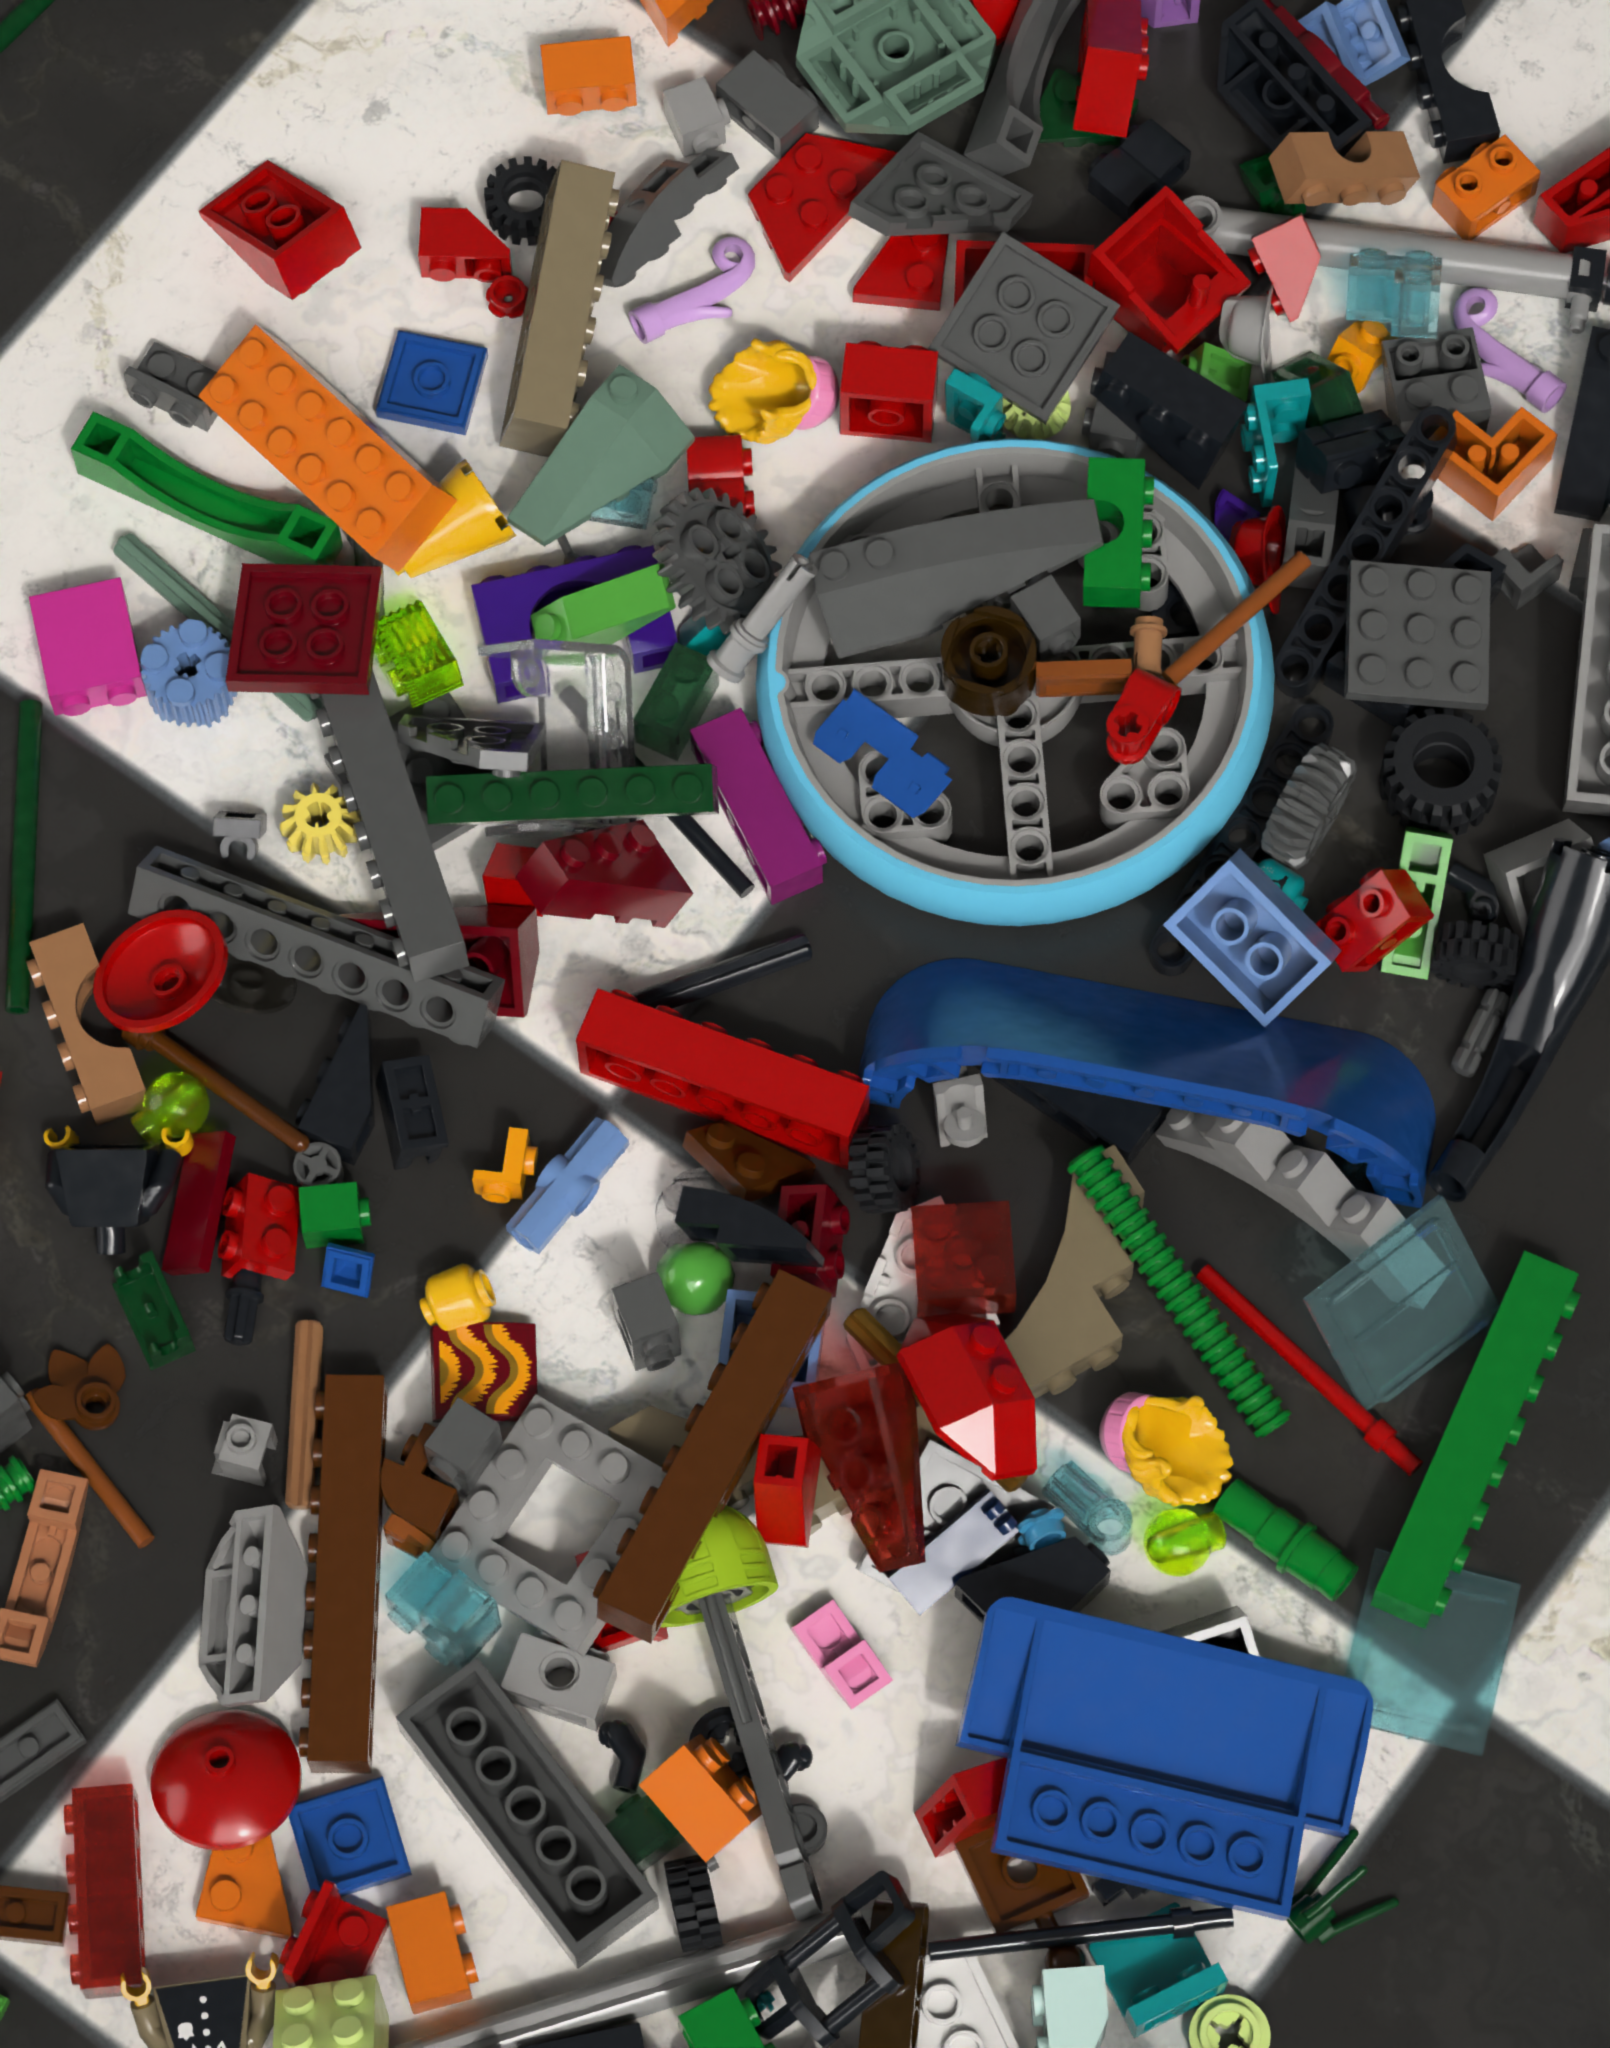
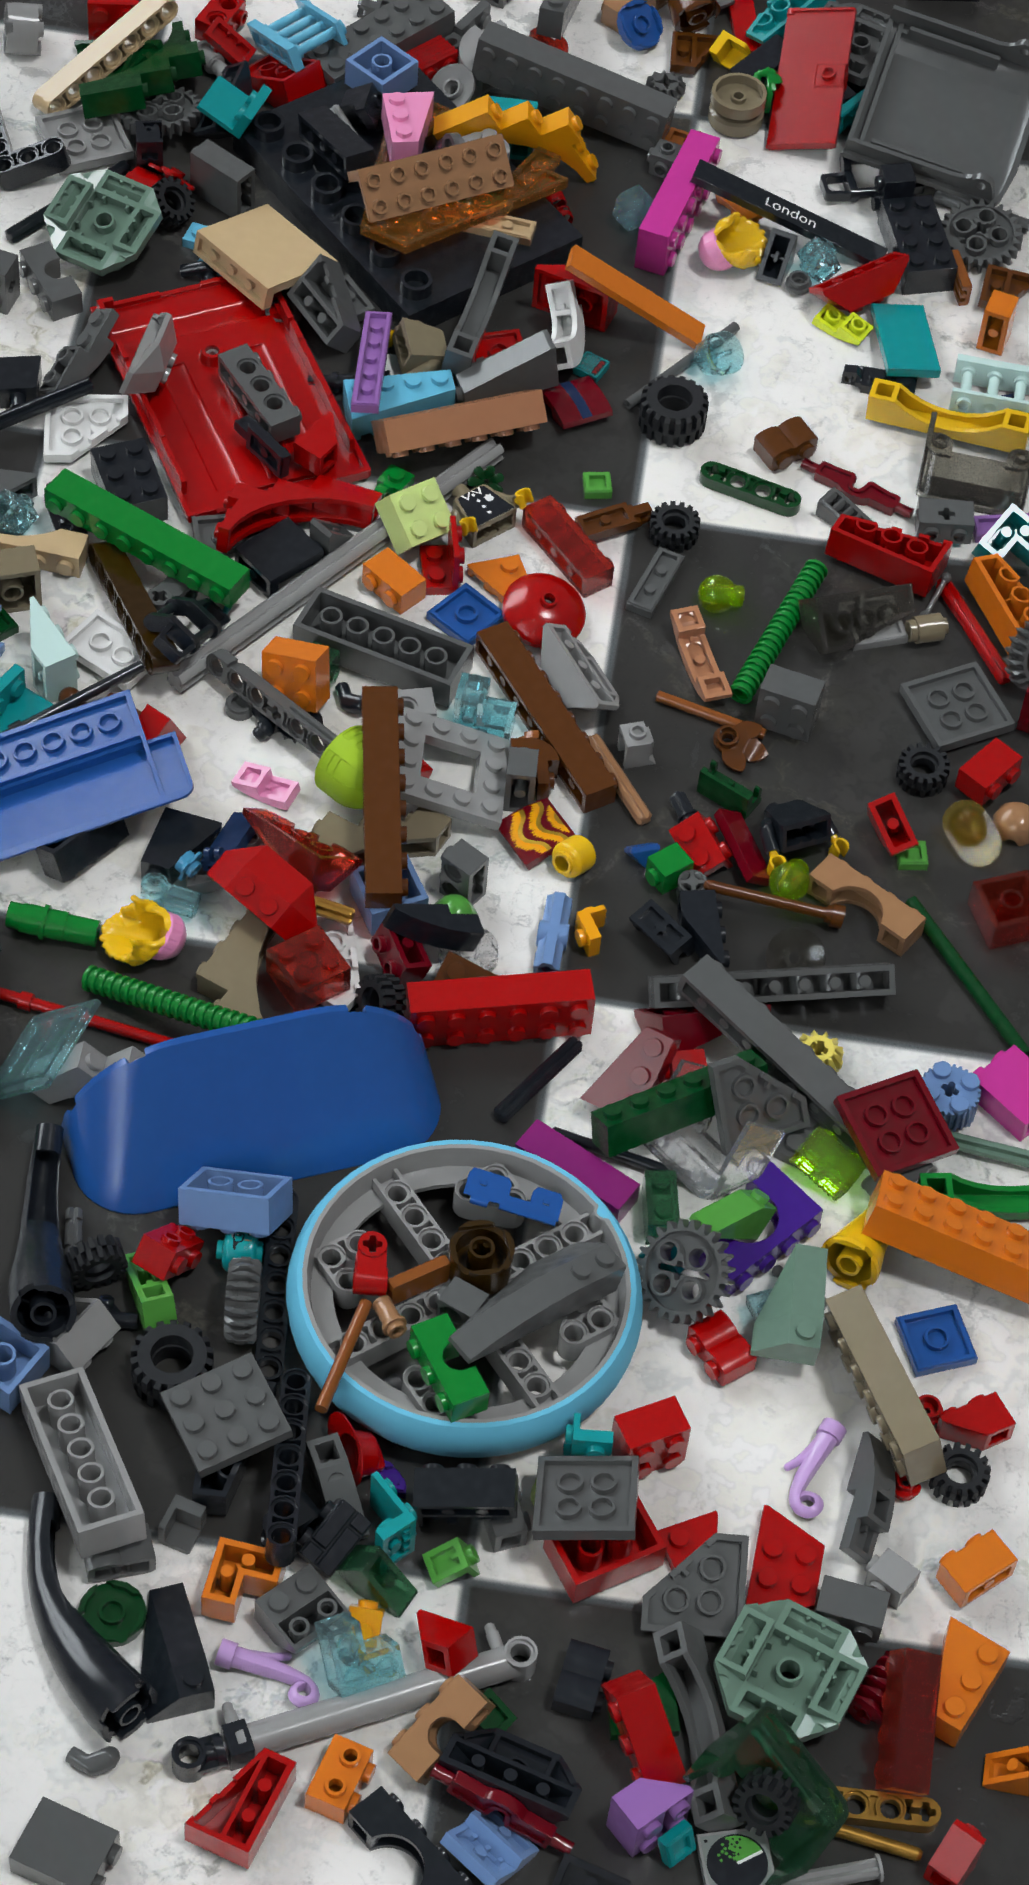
camera: 145 degrees right, 15 degrees down
red dish [93,909,228,1033] -> none
tile [213,811,267,860] -> none
black tyre [664,1854,723,1953] -> none
light grey pin [706,553,818,683] -> none
yellow hair [708,338,839,444] -> none
red slope [753,1433,822,1548] -> none
red piece [1087,186,1251,355] -> none
clear neon green piece [1143,1508,1226,1577] -> none
light grey piece [1219,284,1273,384] -> none

